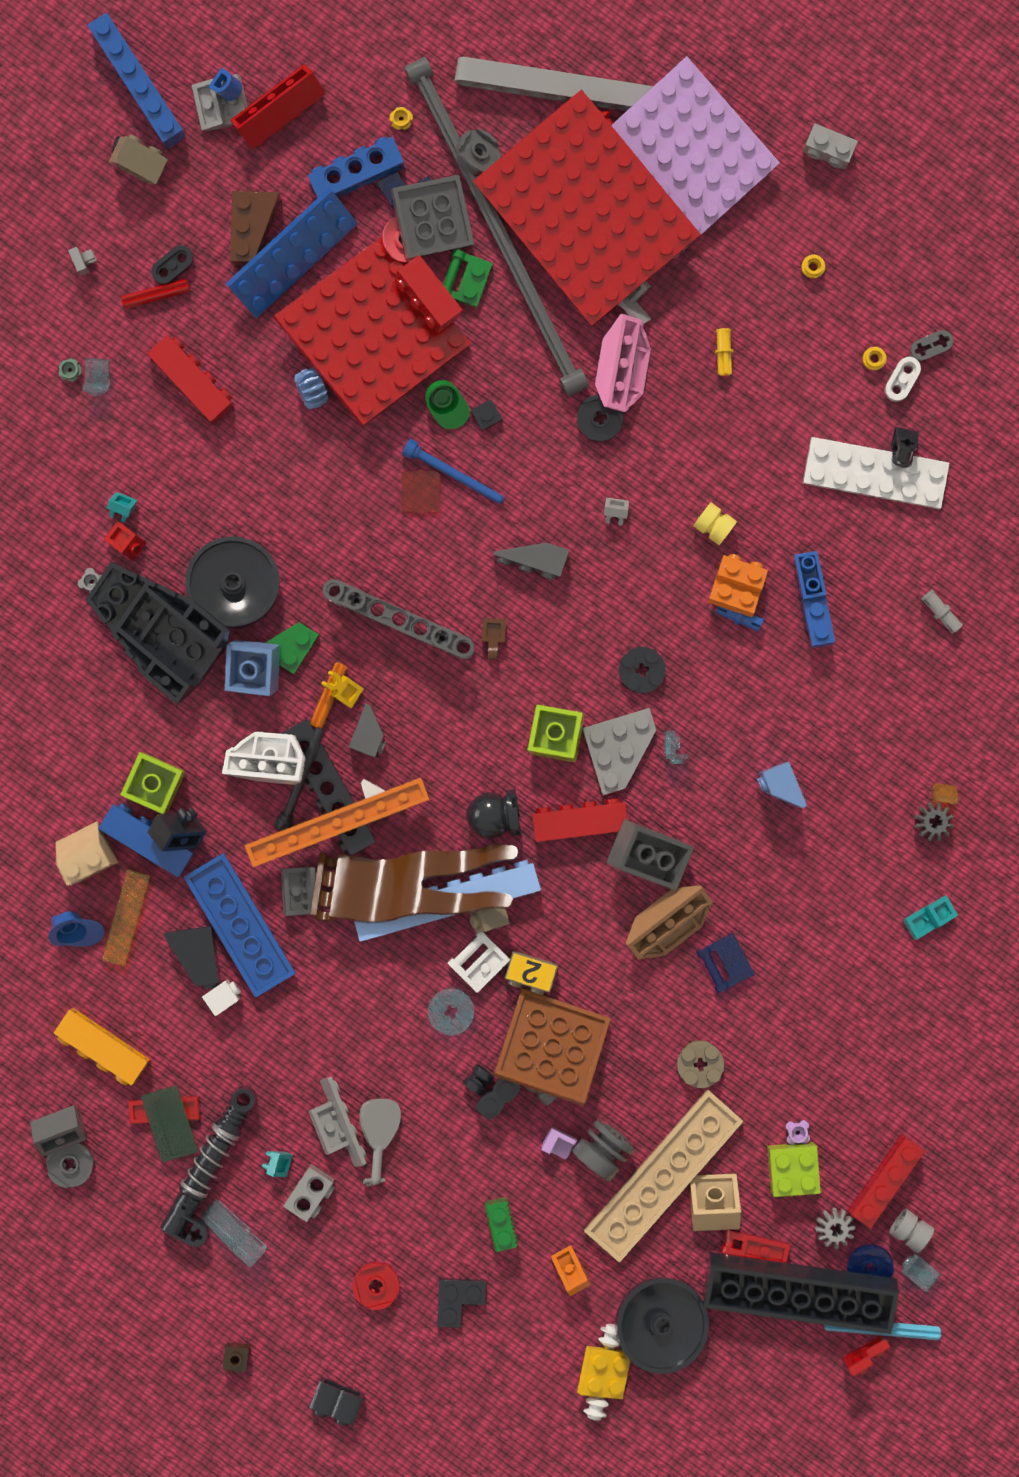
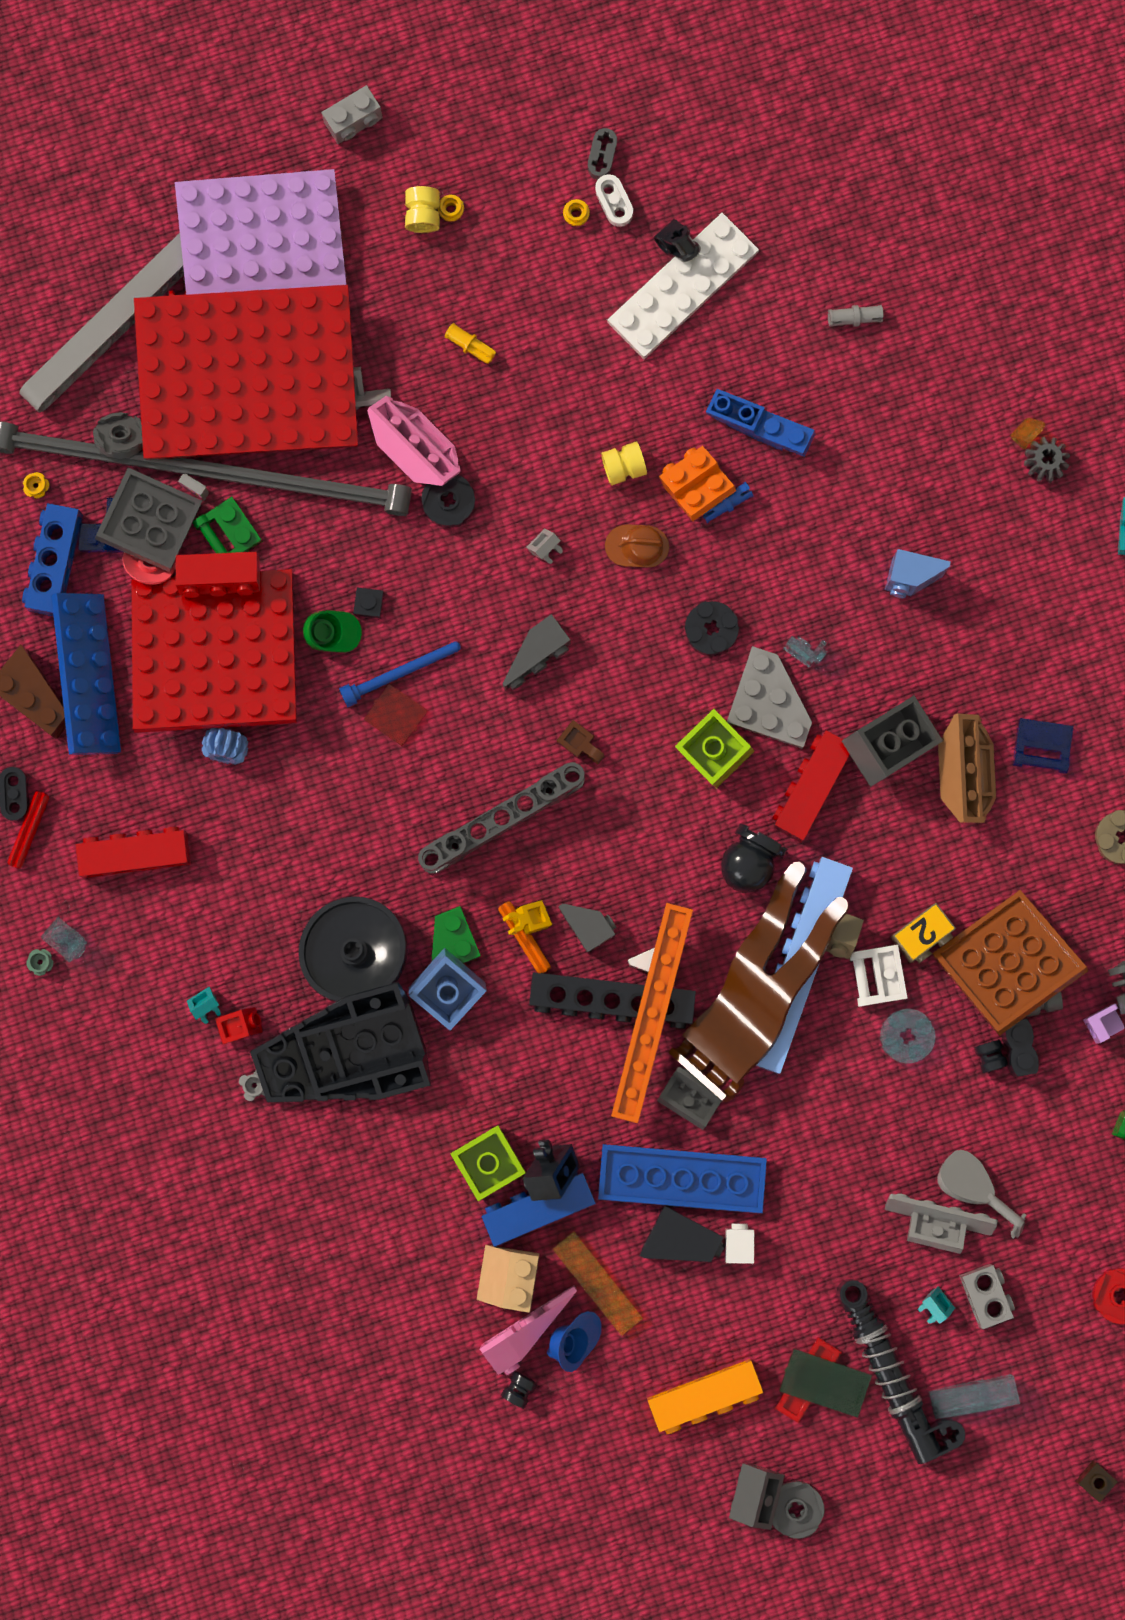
camera: 55 degrees left, 5 degrees down
white wedge [222,732,305,785] -> none
black piece [274,728,324,831] -> none
none -> light grey tile [178,474,209,501]
none -> light yellow wheel [405,186,440,233]
none -> bright pink wedge [480,1285,577,1376]
none -> black wheel [501,1371,538,1409]
none -> dark orange piece [605,524,669,568]

